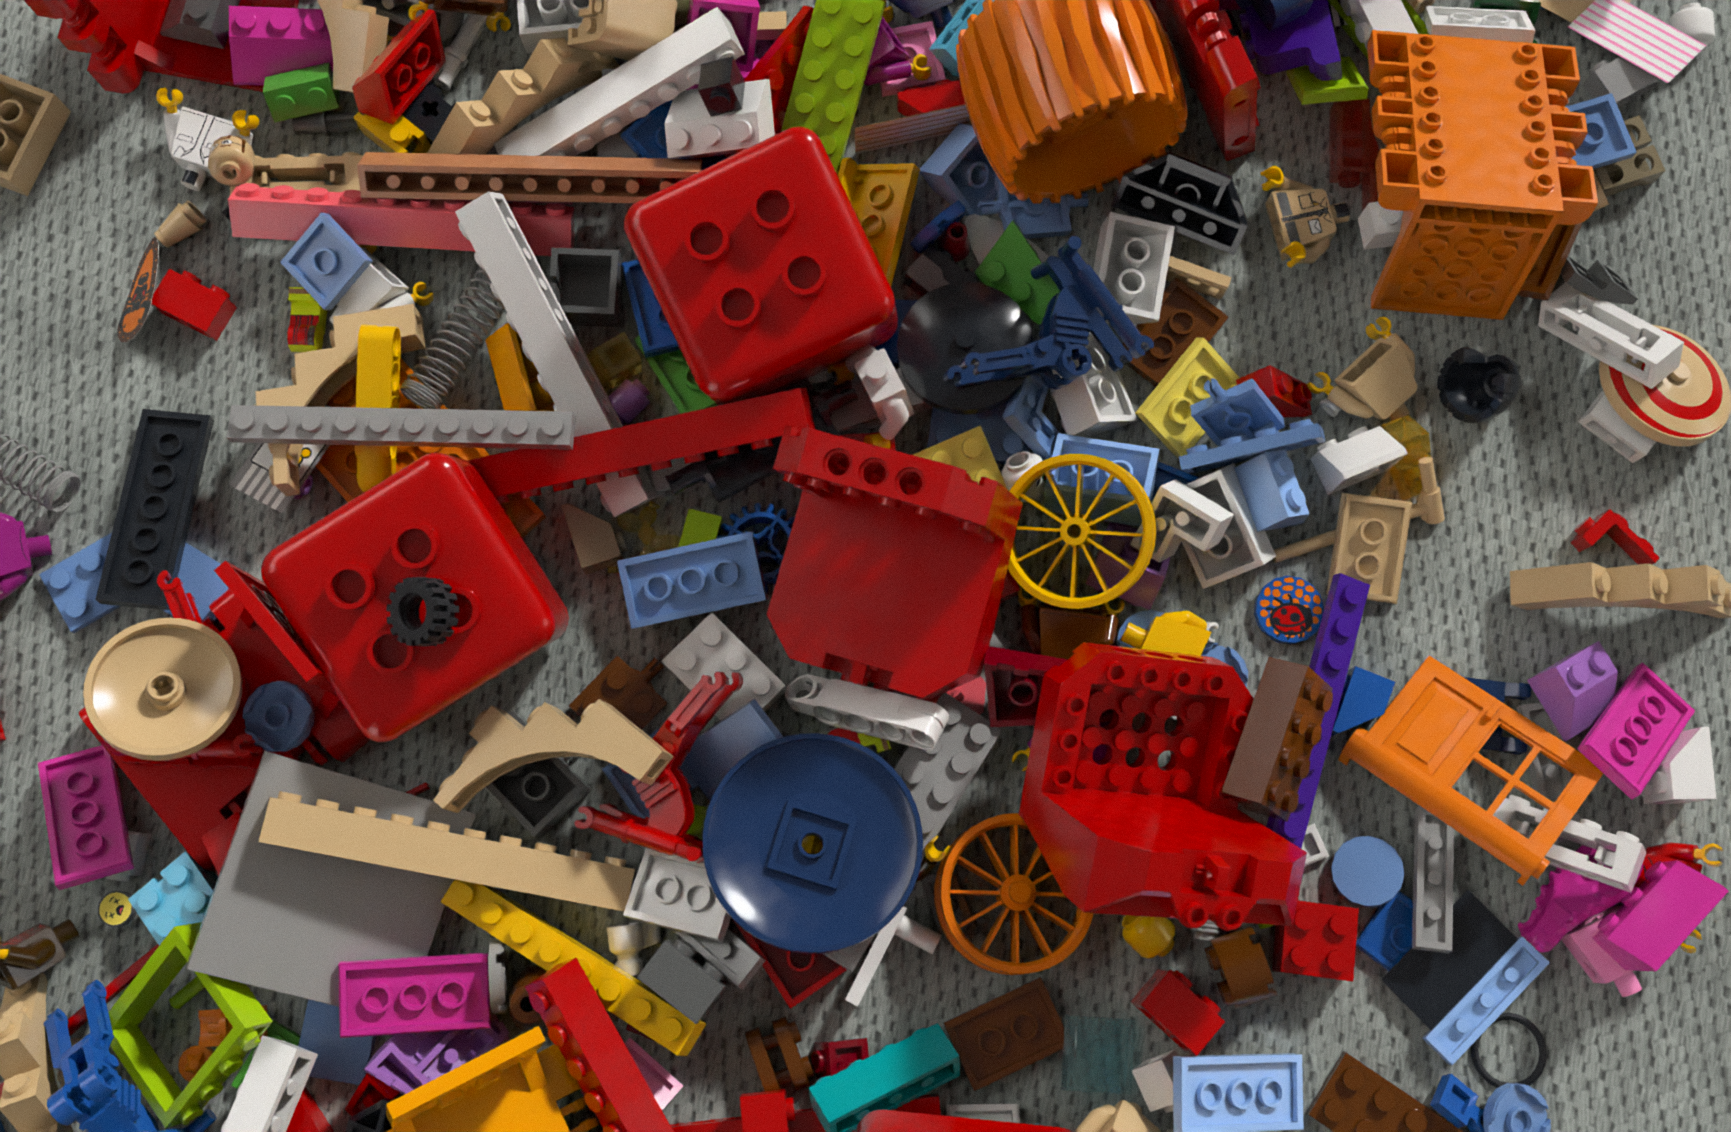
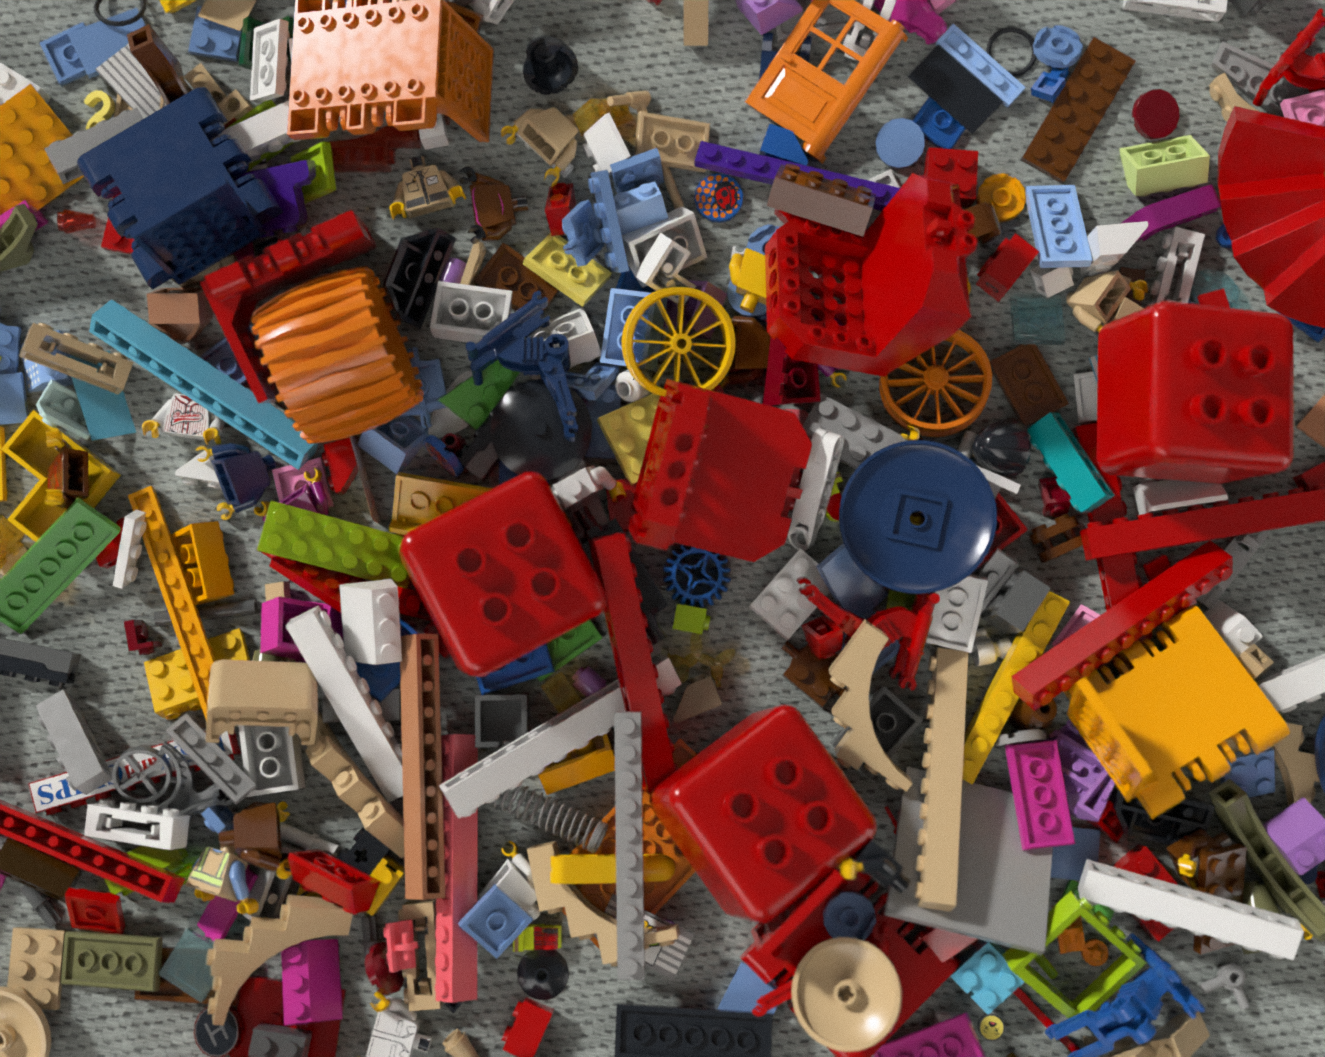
camera: 90 degrees left, 5 degrees up
tan head [208,135,255,186] -> none
bright green brick [263,62,340,123] -> none
black tyre [386,577,459,646] -> none
medium blue plate [617,531,768,629] -> none
black brick [698,56,745,117] -> none
light grey plate [1412,806,1454,953] -> none
none -> dark red tile [365,942,404,996]
none -> coral hips [383,919,418,972]
none -> medium lavender brick [440,257,466,284]
none -> reddish brown torso [459,166,529,244]
none -> black dish [517,949,569,1000]
none -> medium blue plate [610,148,664,194]
none -> red slope [801,615,843,659]
none -> black torso [838,840,911,893]
none -> black hair [971,418,1031,477]
none -> light orange tile [976,173,1026,223]

